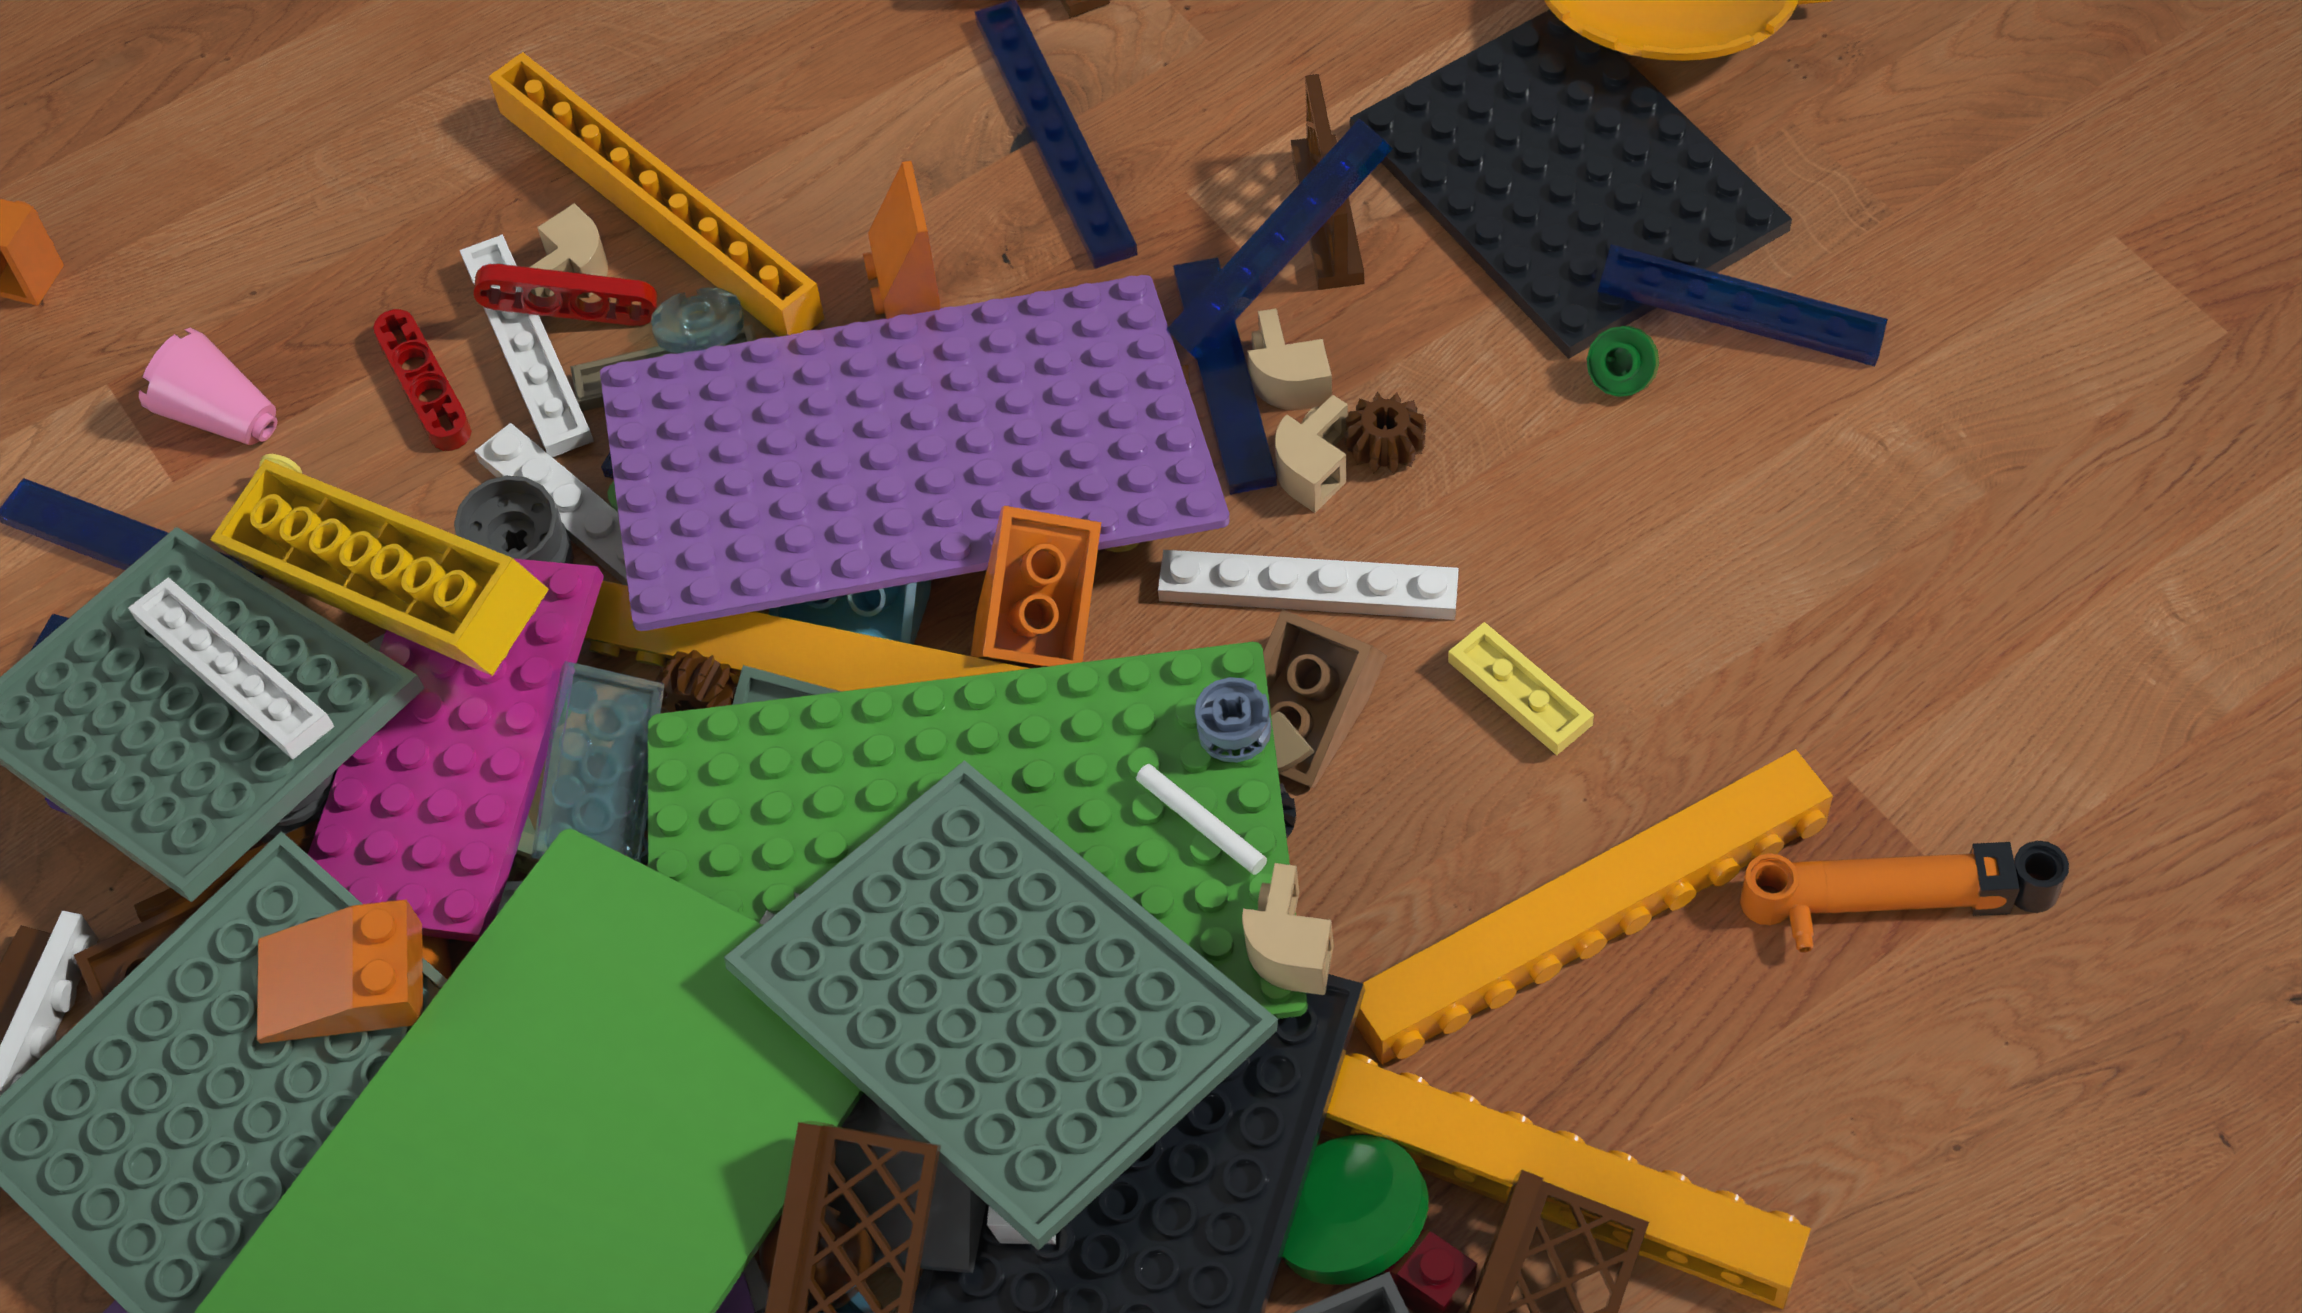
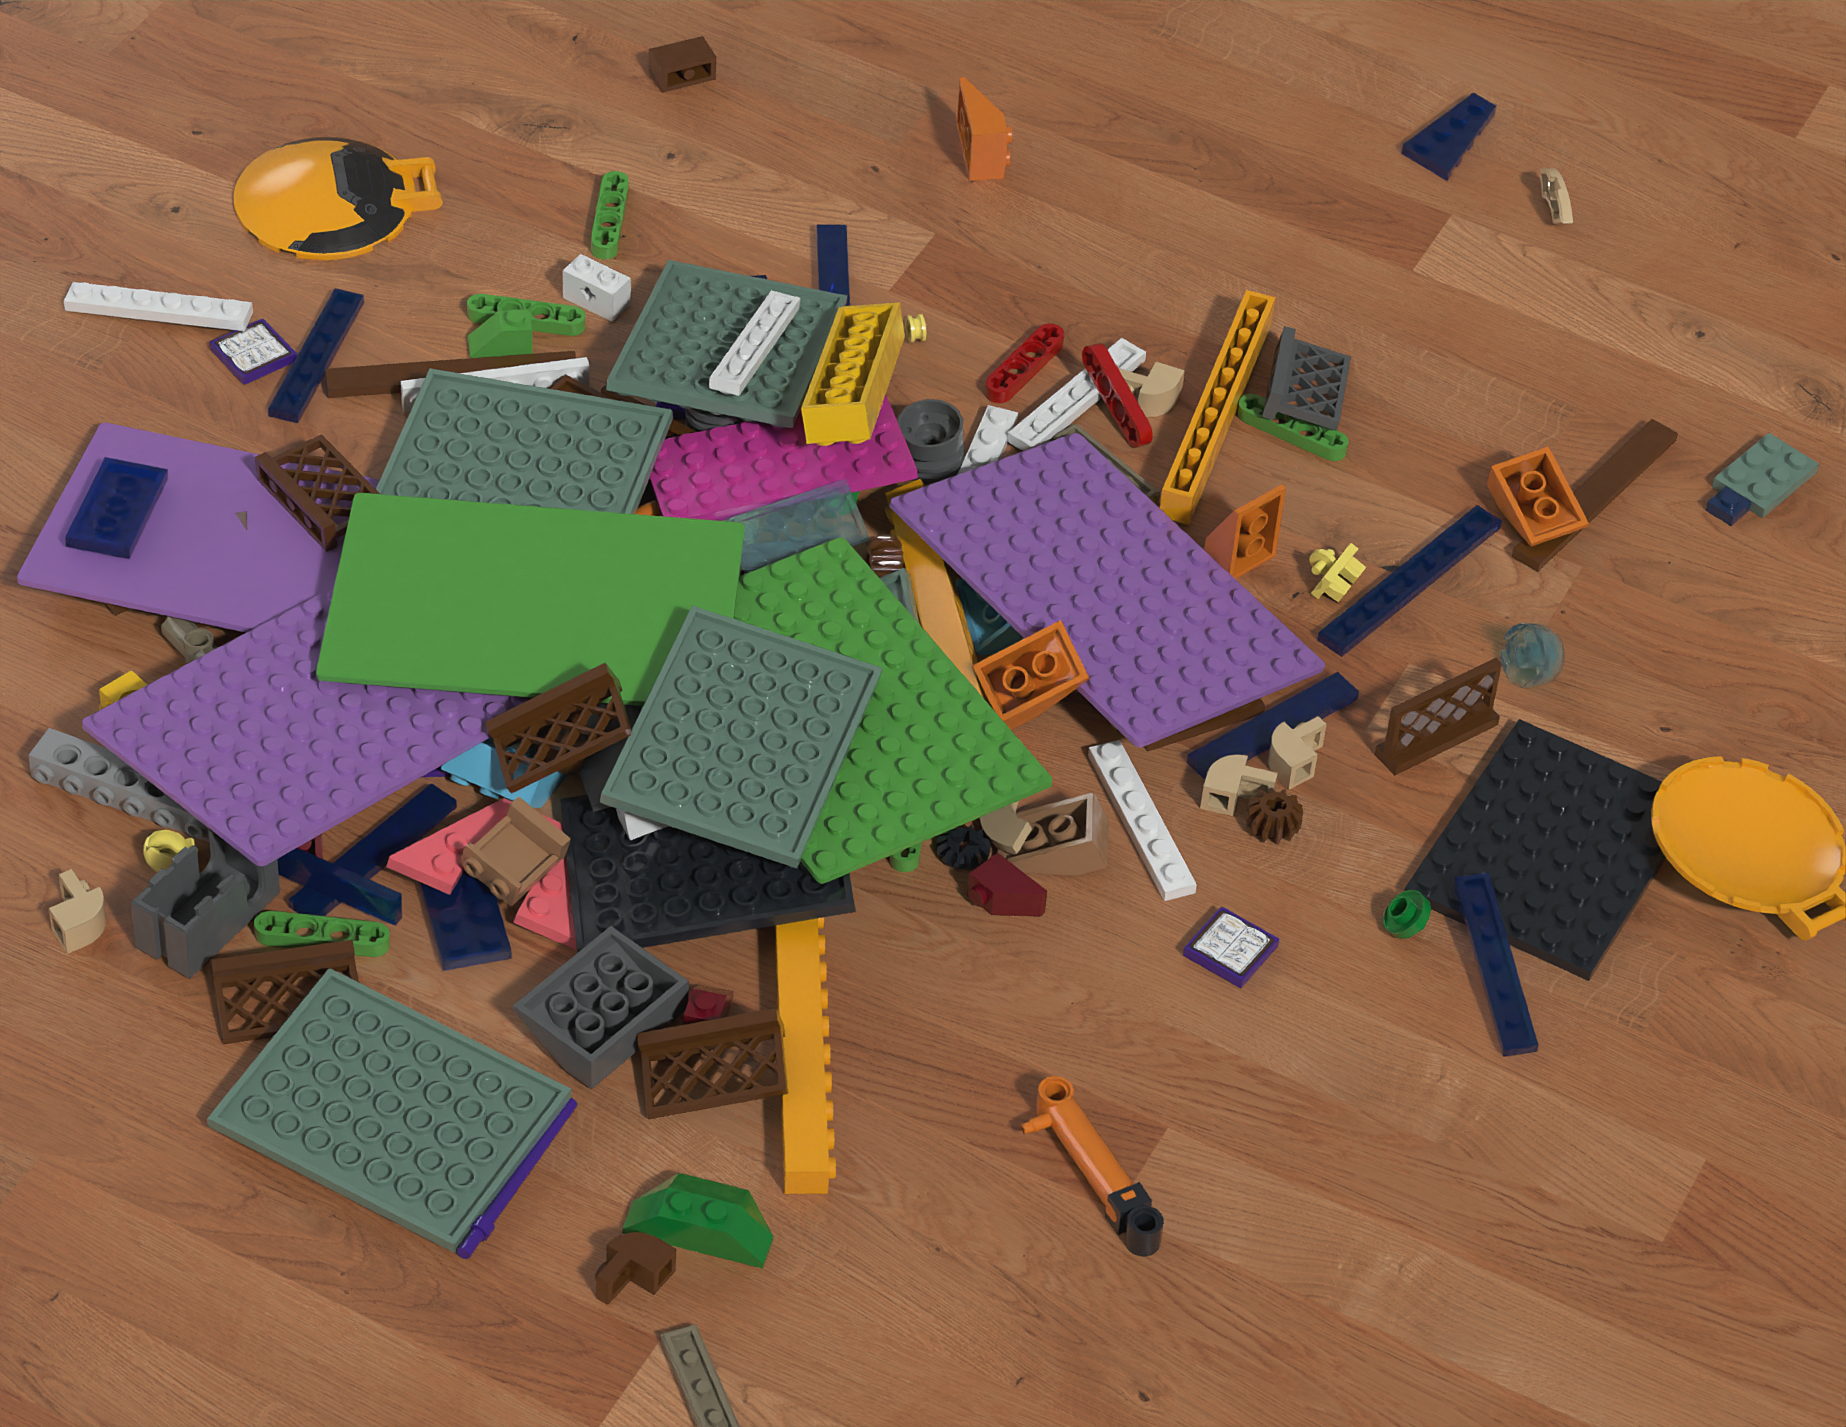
camera: 55 degrees right, 10 degrees down
bright pink cone [139,328,278,445] -> none
orange slope [257,899,423,1044] -> none
clear light blue tile [651,287,745,353] -> none
white bar [1136,764,1267,875] -> none
clear blue tile [1166,119,1393,360] -> none
sand blue wheel [1195,677,1272,762] -> none
tan brick [1242,863,1334,995] -> none
green piece [1282,1135,1429,1285] -> none
light orange brick [1355,749,1833,1065] -> none
light yellow plate [1448,622,1594,755] -> none
none -> dark red slope [967,853,1047,917]
none -> tile [1183,906,1279,988]
none -> bright green beam [1237,394,1349,461]
none -> dark grey fence [1262,326,1351,430]
none -> light yellow hips [1309,543,1366,602]
none -> clear light blue cylinder [1501,623,1565,688]

